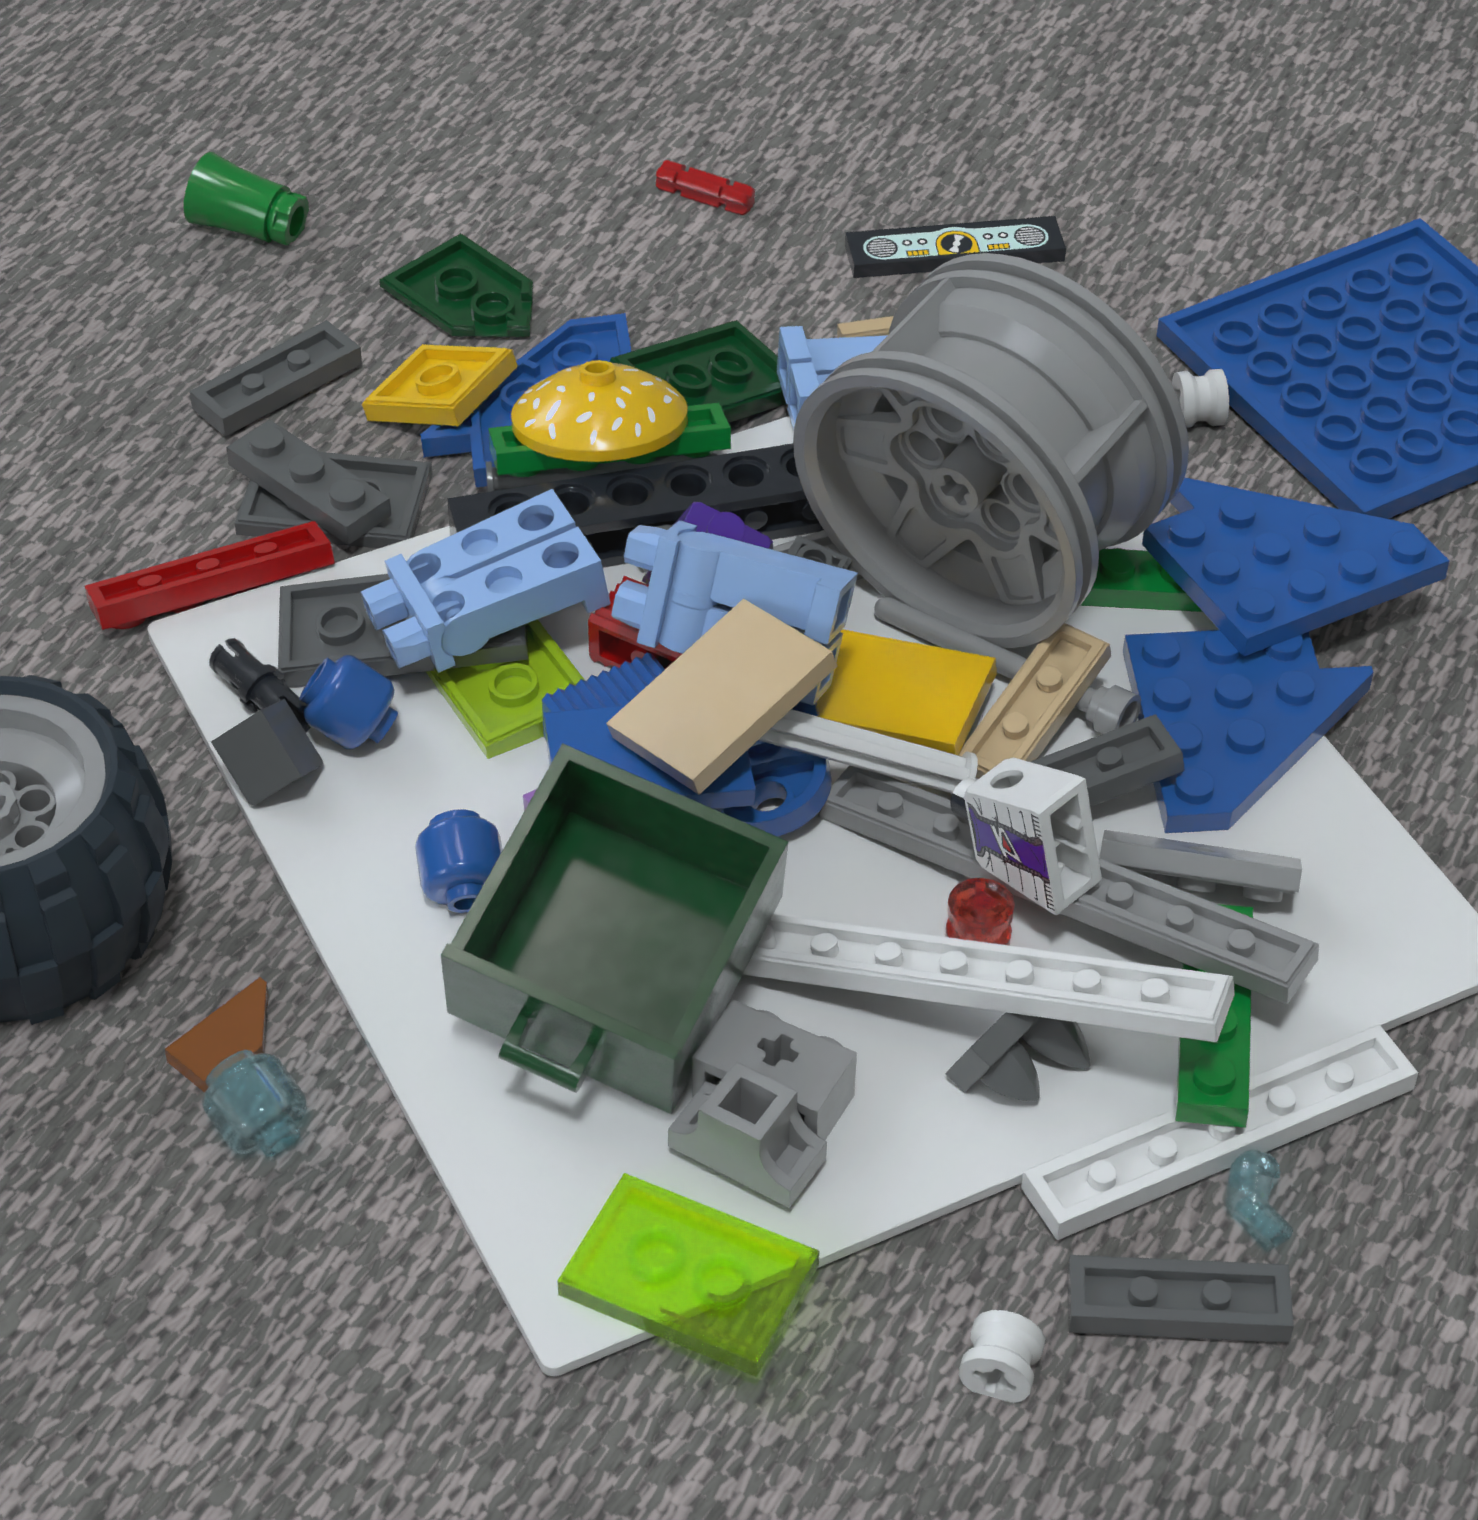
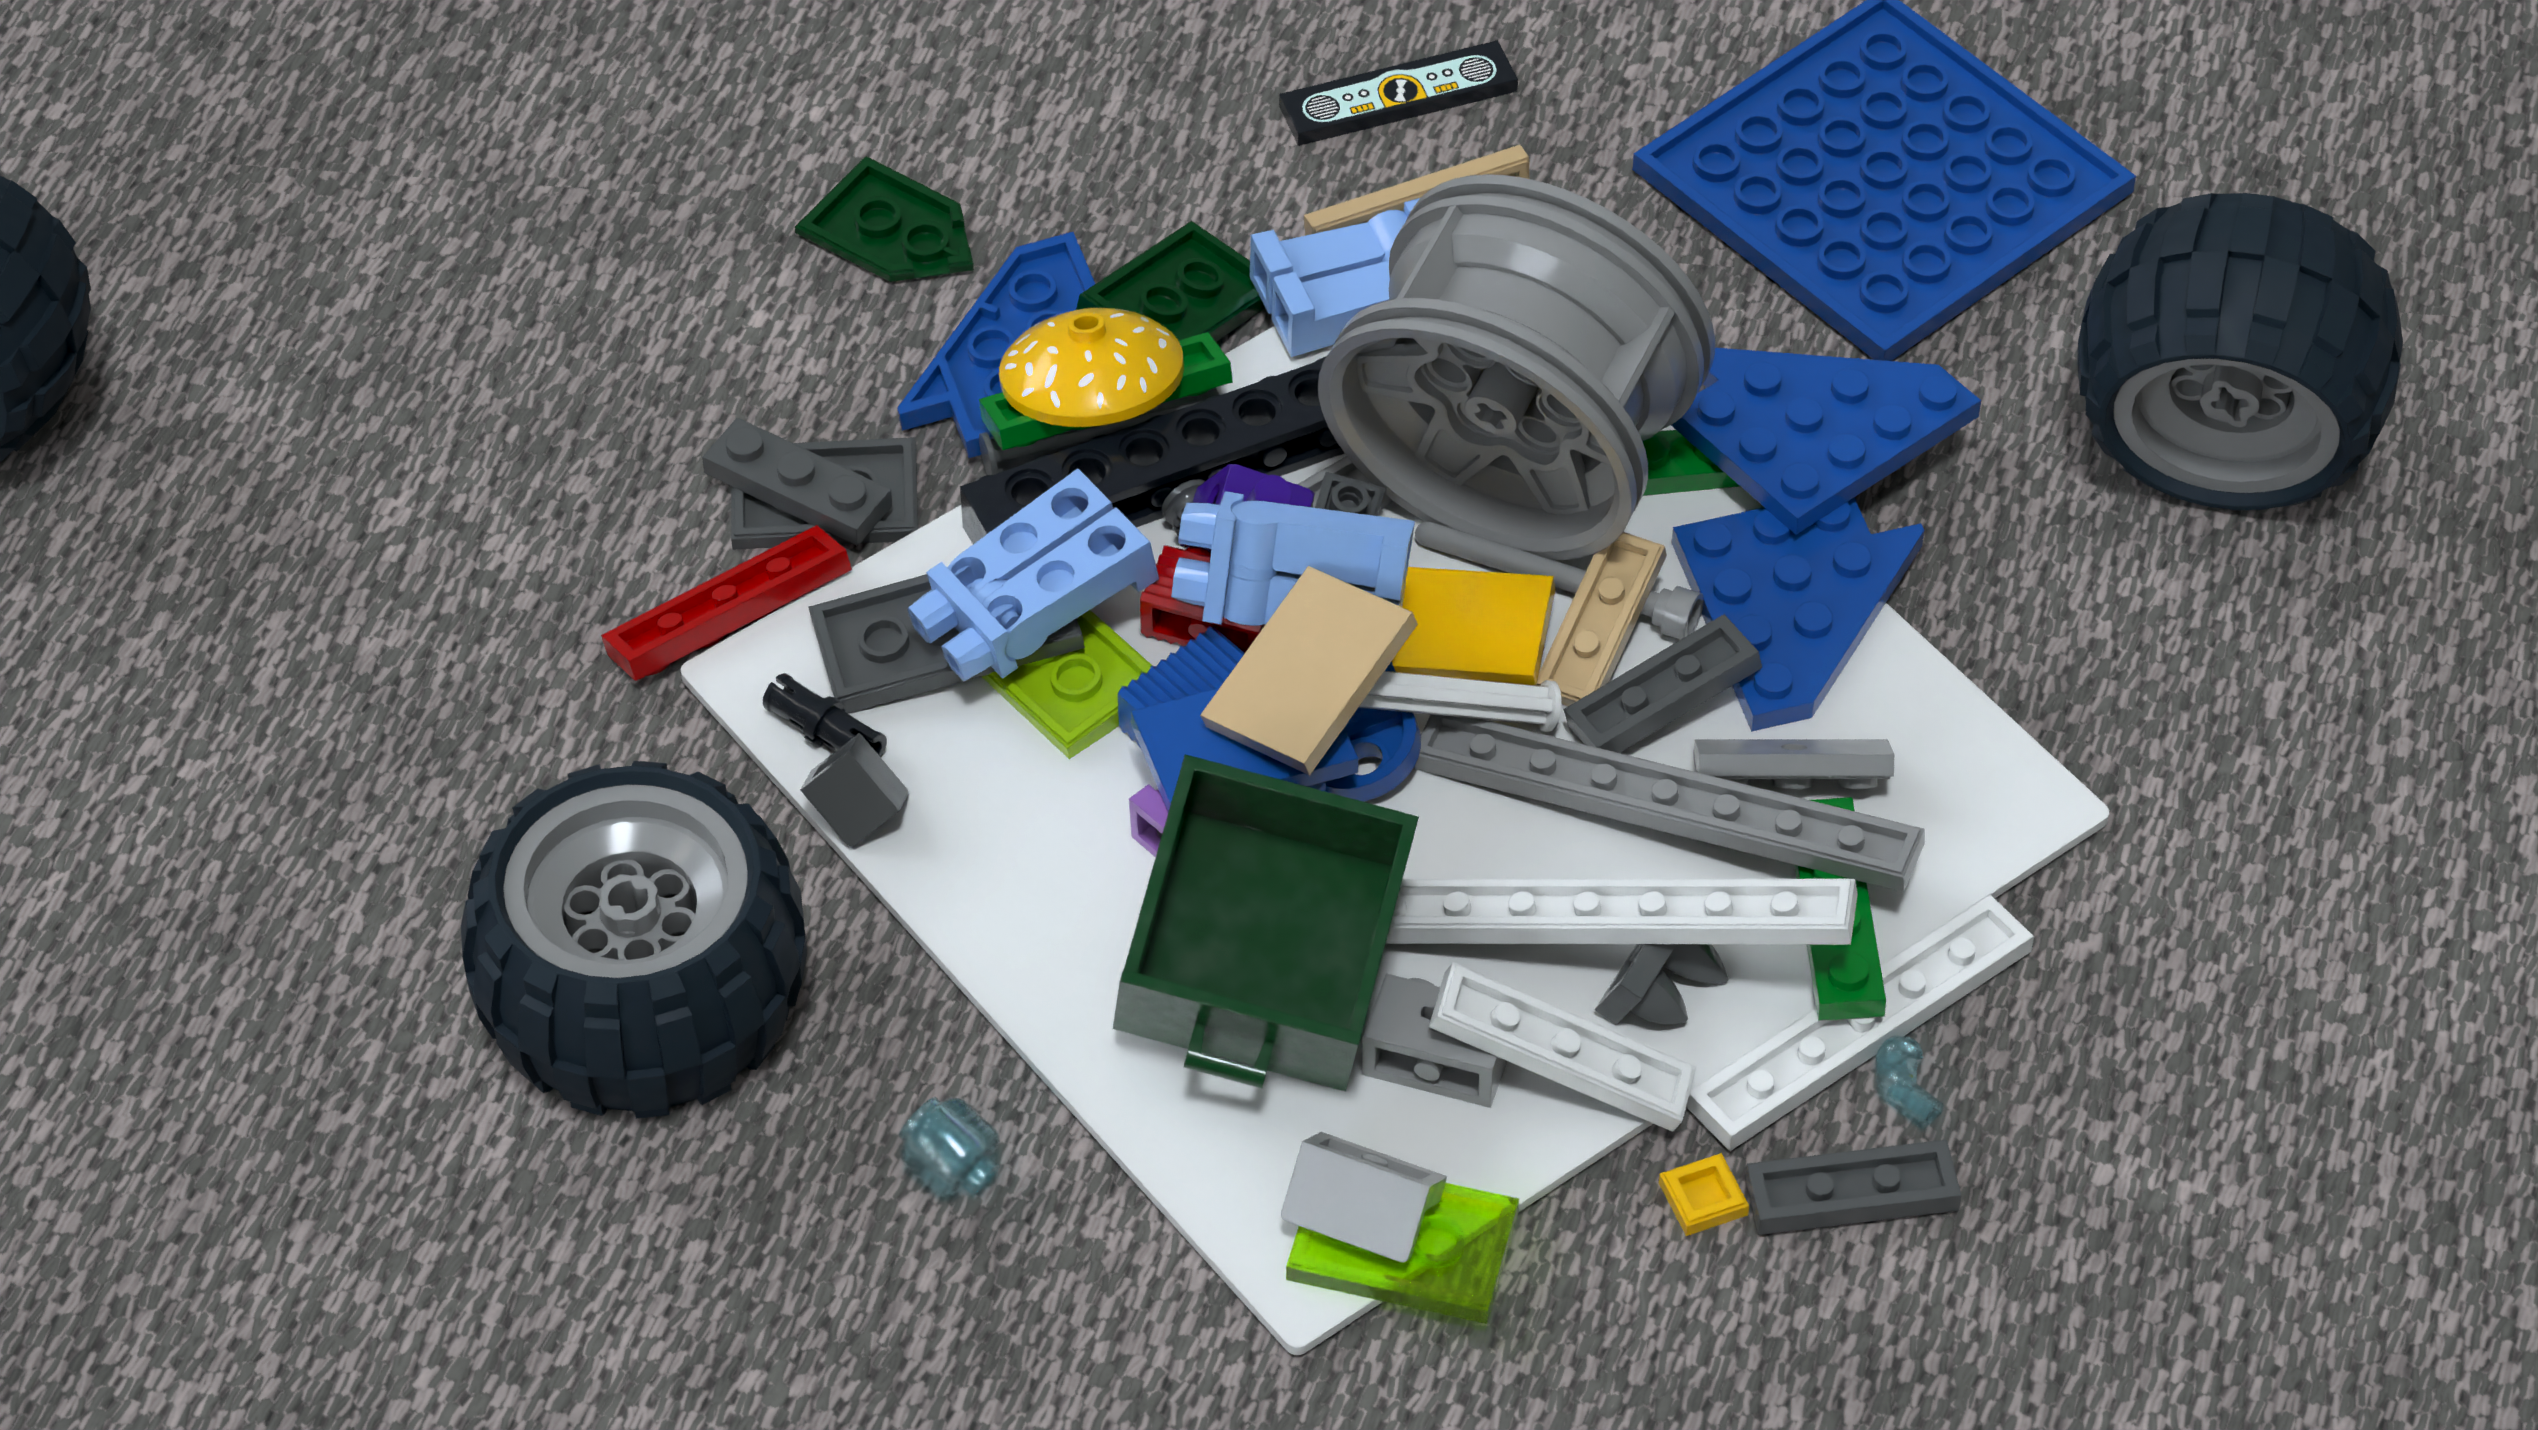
camera: 10 degrees left, 5 degrees up
dark orange tile [165,977,269,1099] -> none
green plant [183,152,309,245] -> none
dark grey plate [189,320,362,437] -> none
blue head [299,655,398,750] -> none
yellow tile [362,344,518,426] -> none
blue head [415,809,503,913] -> none
red axle [656,160,755,215] -> none
light grey brick [668,1061,827,1208] -> none
clear red wheel [945,878,1015,946] -> none
white torso [950,758,1102,915] -> none
white wheel [959,1310,1045,1403] -> none
white wheel [1172,369,1229,428] -> none
none -> light grey panel [1281,1132,1447,1263]
none -> white tile [1429,962,1696,1132]
none -> yellow tile [1659,1153,1749,1236]

